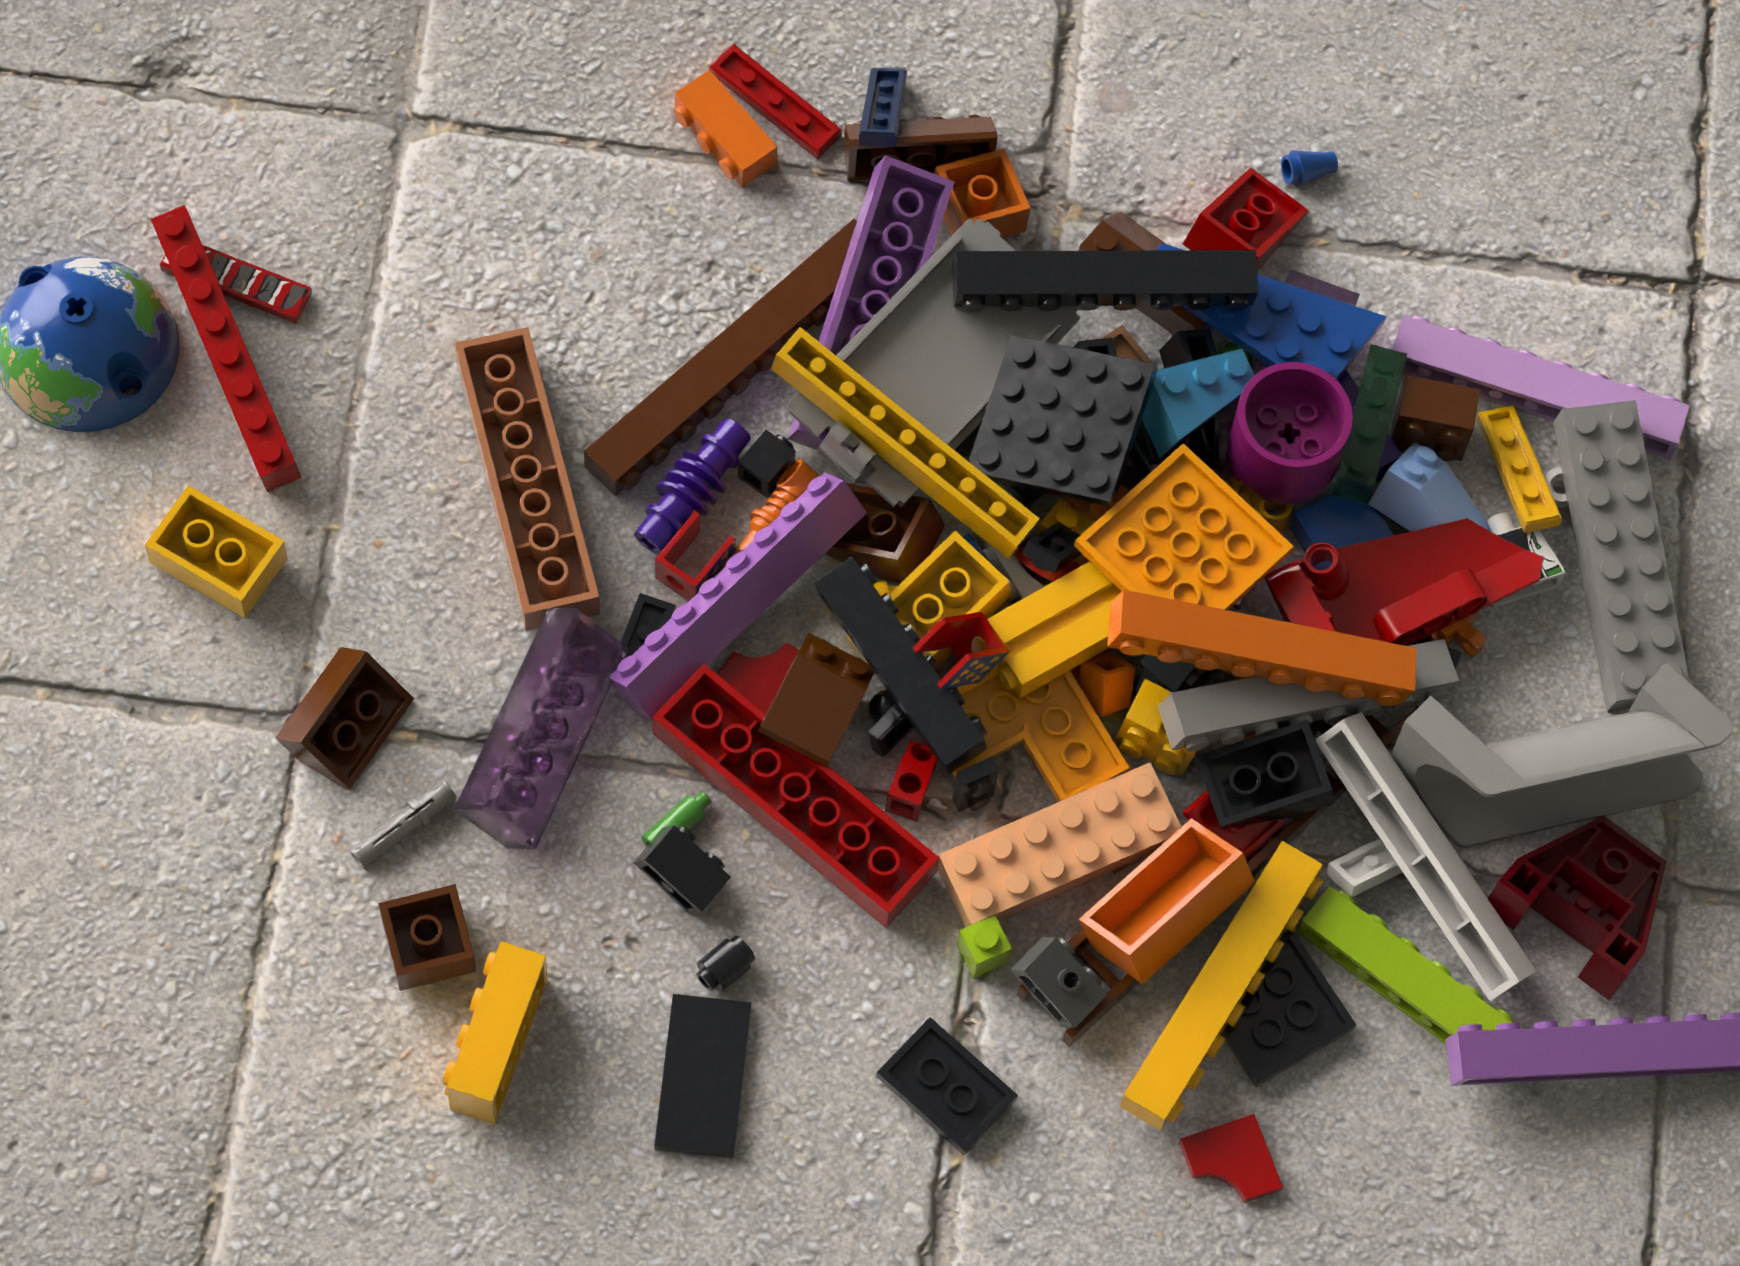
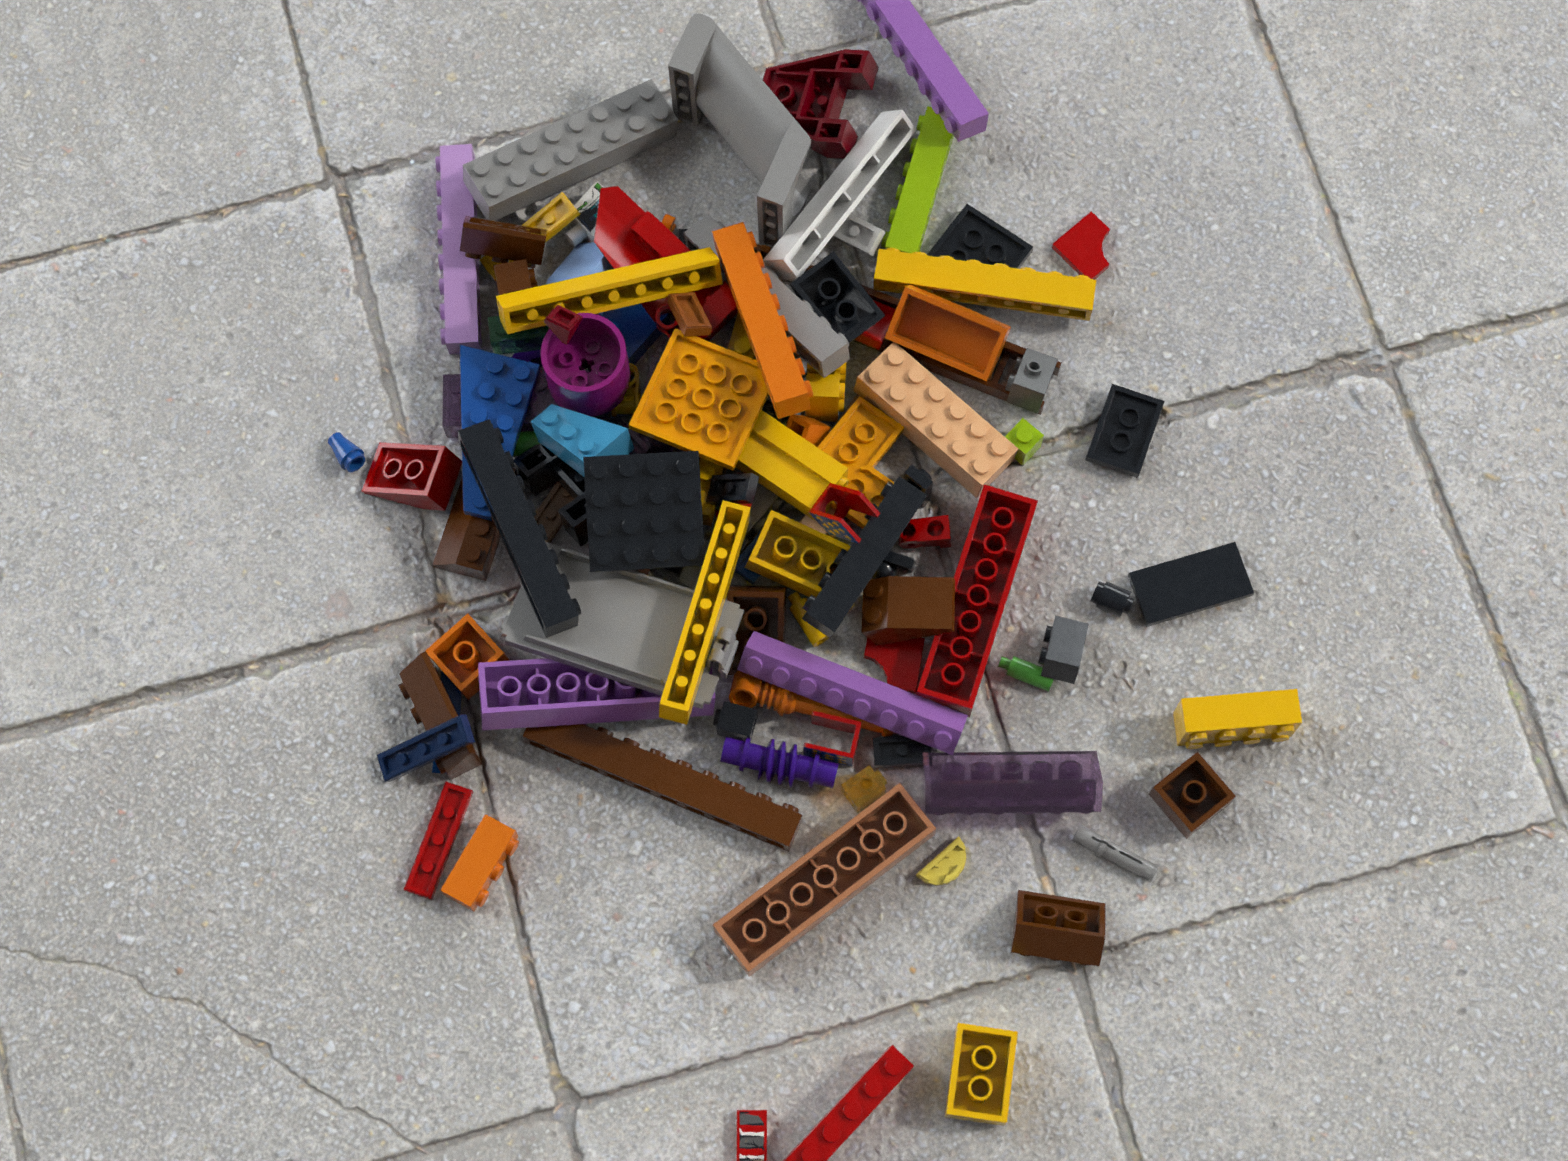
camera: 105 degrees left, 5 degrees up
none -> reddish brown slope [460,216,547,268]
none -> yellow brick [496,247,723,334]
none -> dark red slope [544,305,583,345]
none -> dark orange tile [667,292,712,337]
none -> clear yellow brick [841,765,887,814]
none -> light yellow tile [916,836,966,886]

